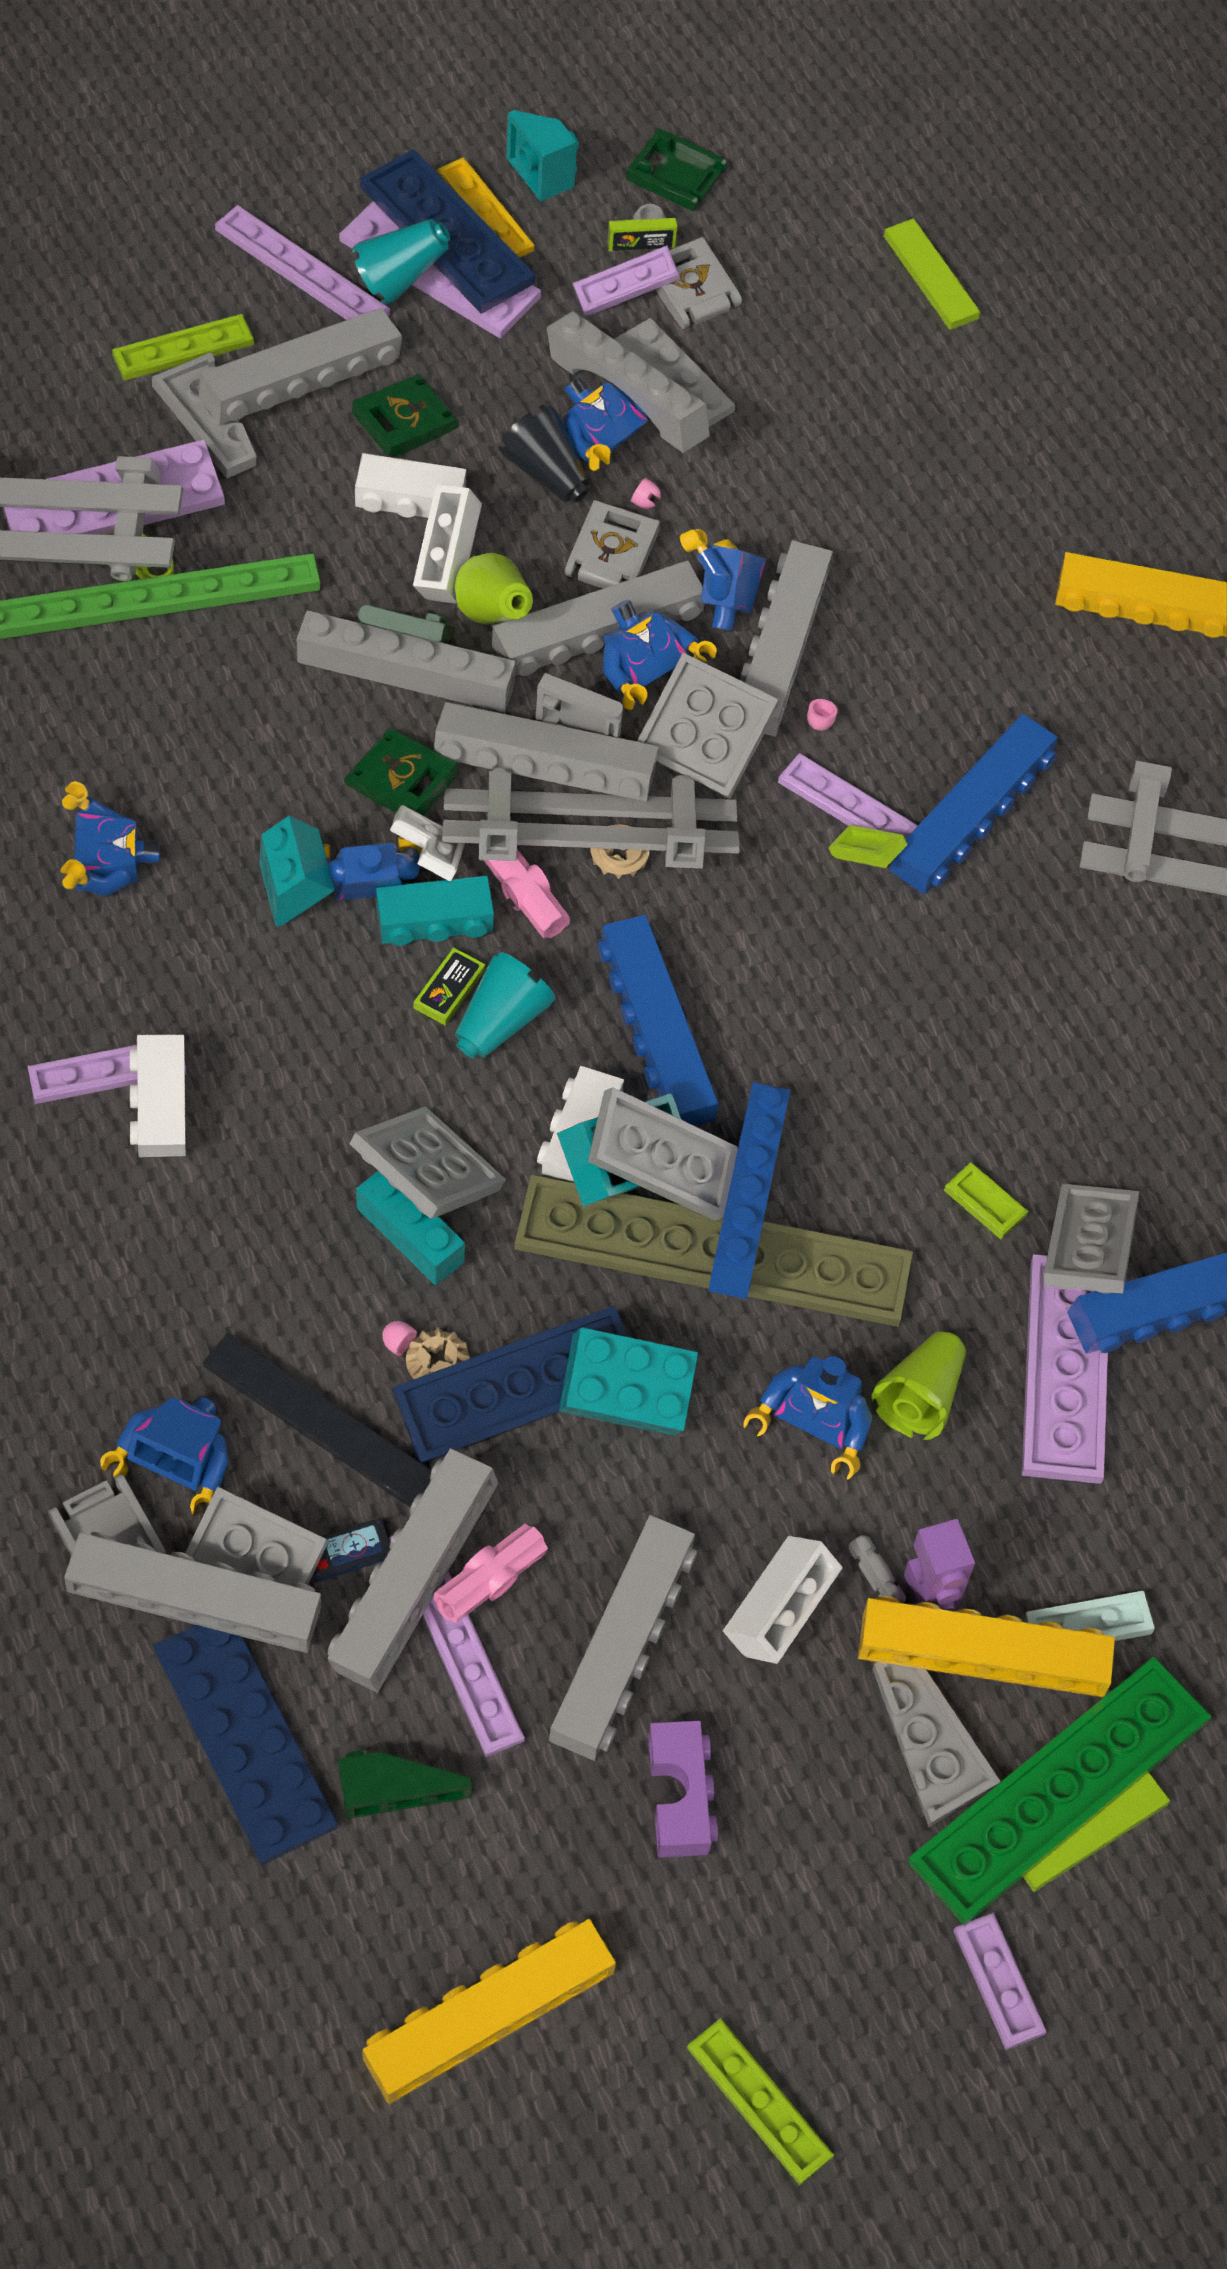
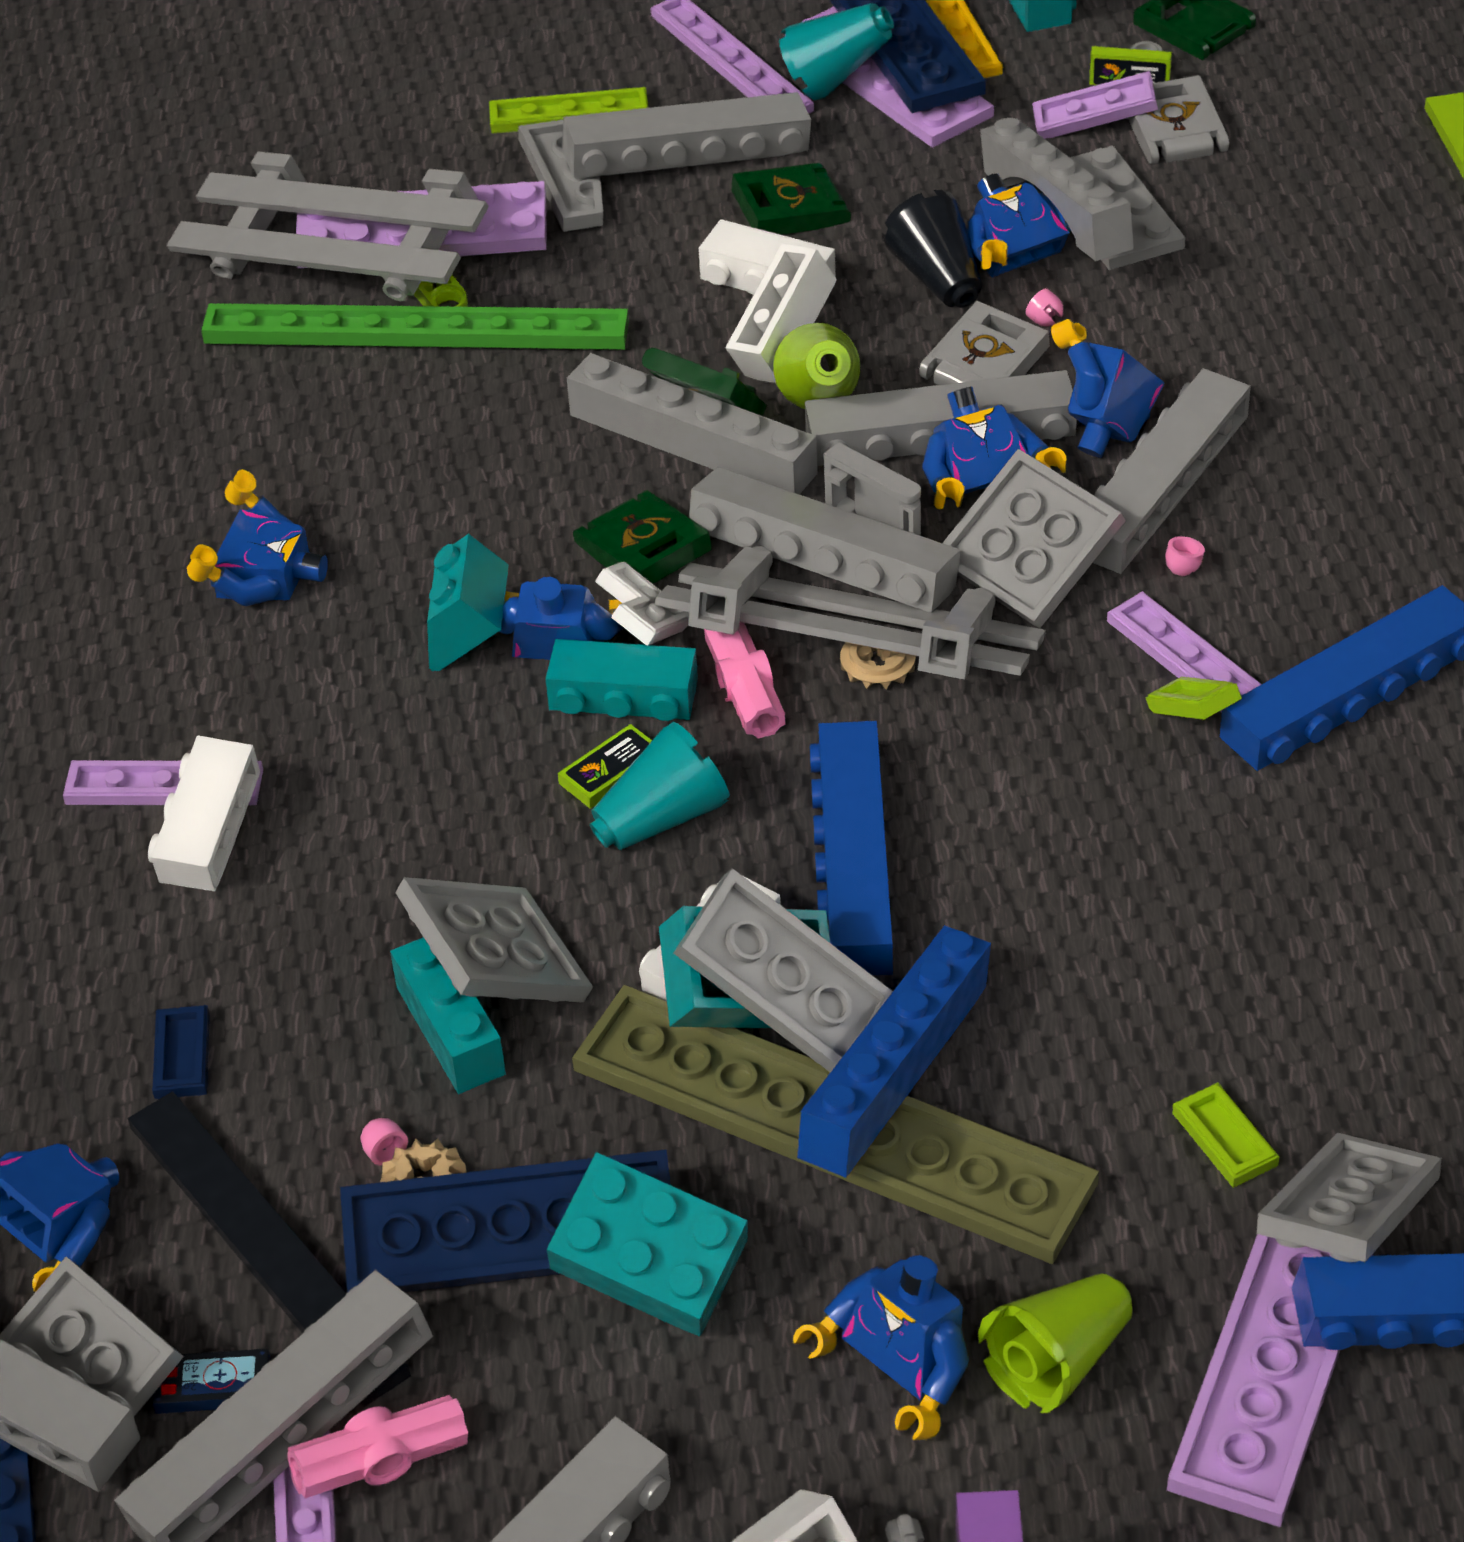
camera: 25 degrees right, 15 degrees down
none -> dark blue tile [152,1005,210,1099]

